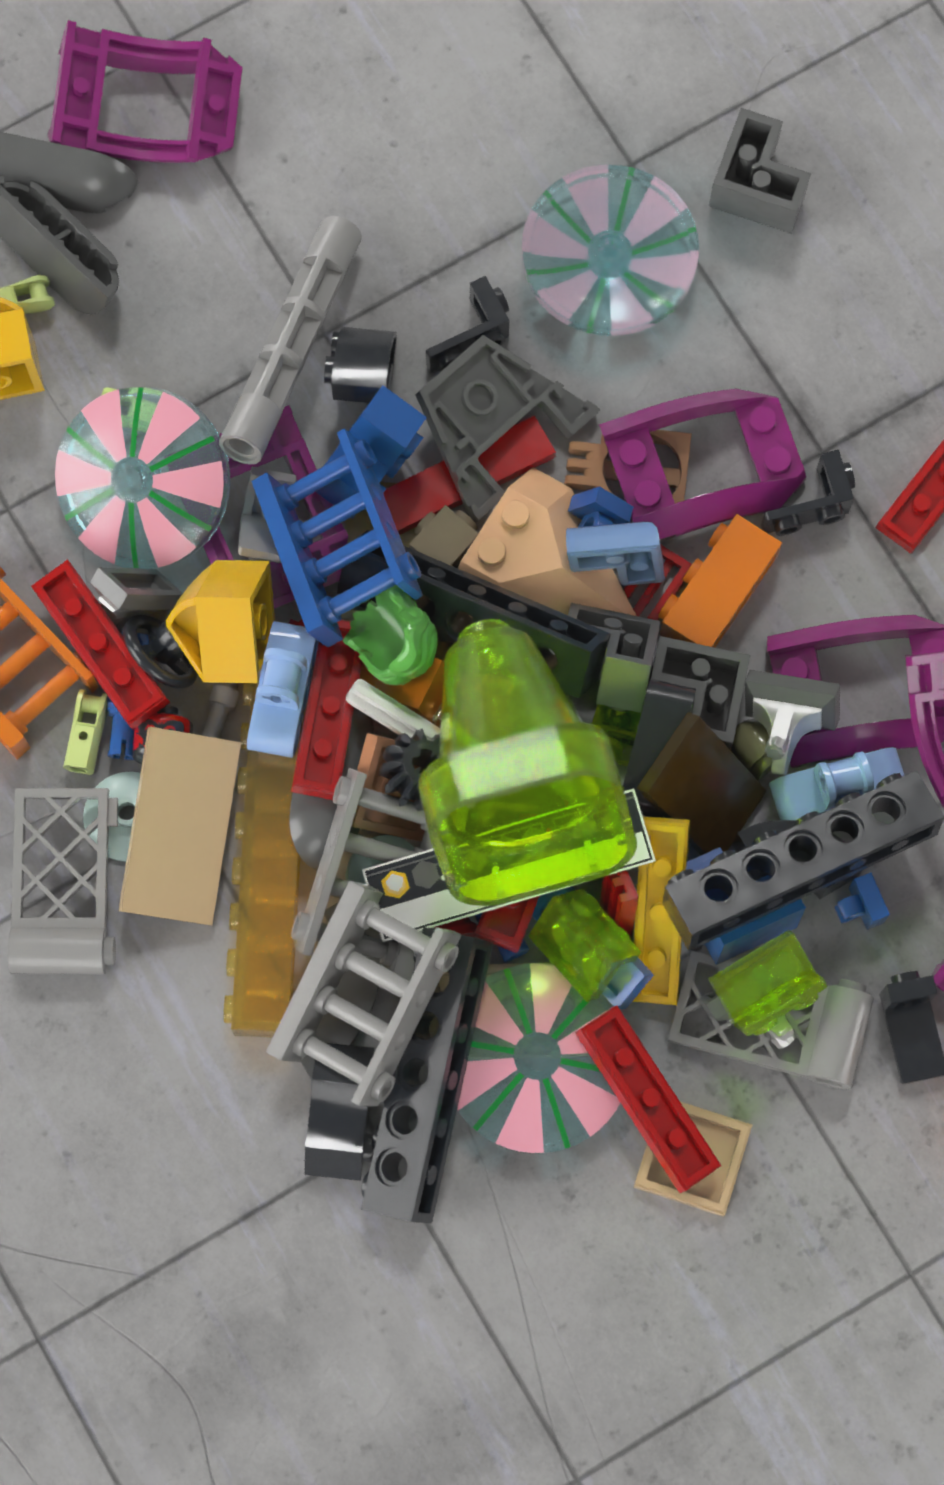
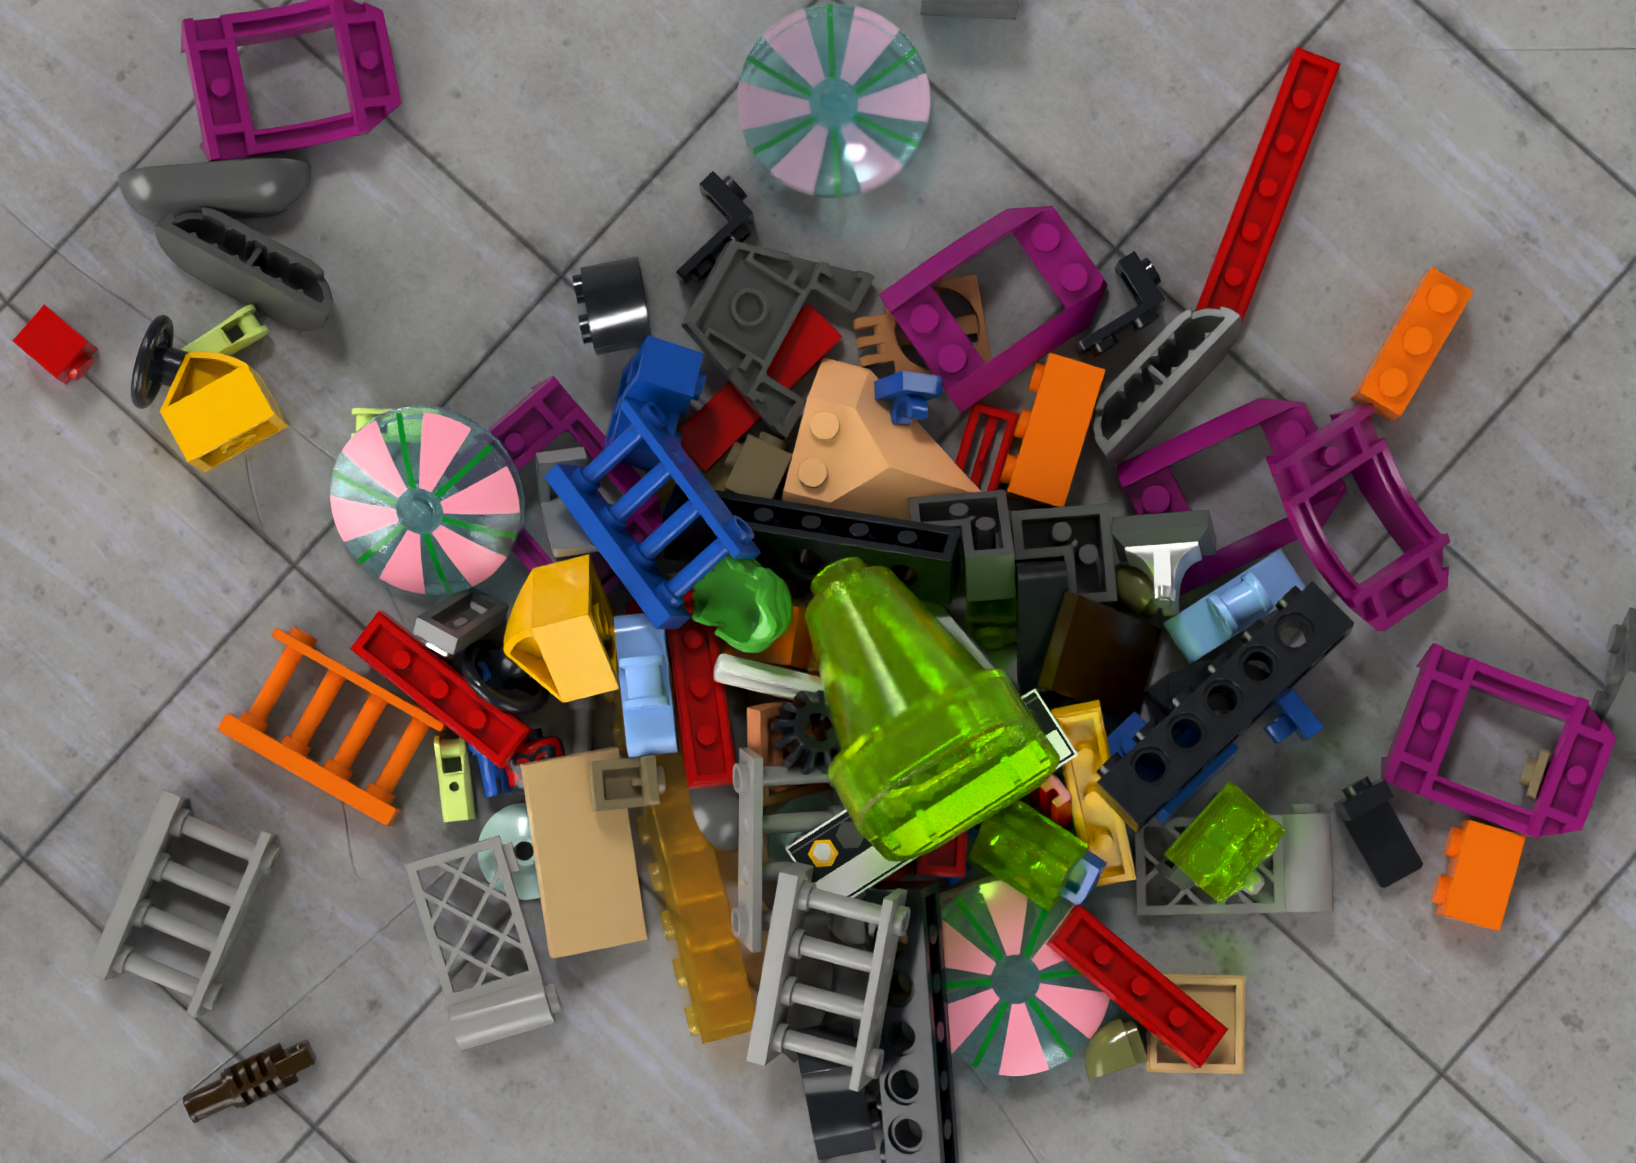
camera: 15 degrees left, 10 degrees up
light grey piece [219,216,362,464] -> none
medium blue brick [566,522,665,586] -> none
none -> dark tan bracket [588,755,666,812]
none -> olive piece [1084,1018,1148,1080]
none -> dark grey brick [1093,306,1242,461]

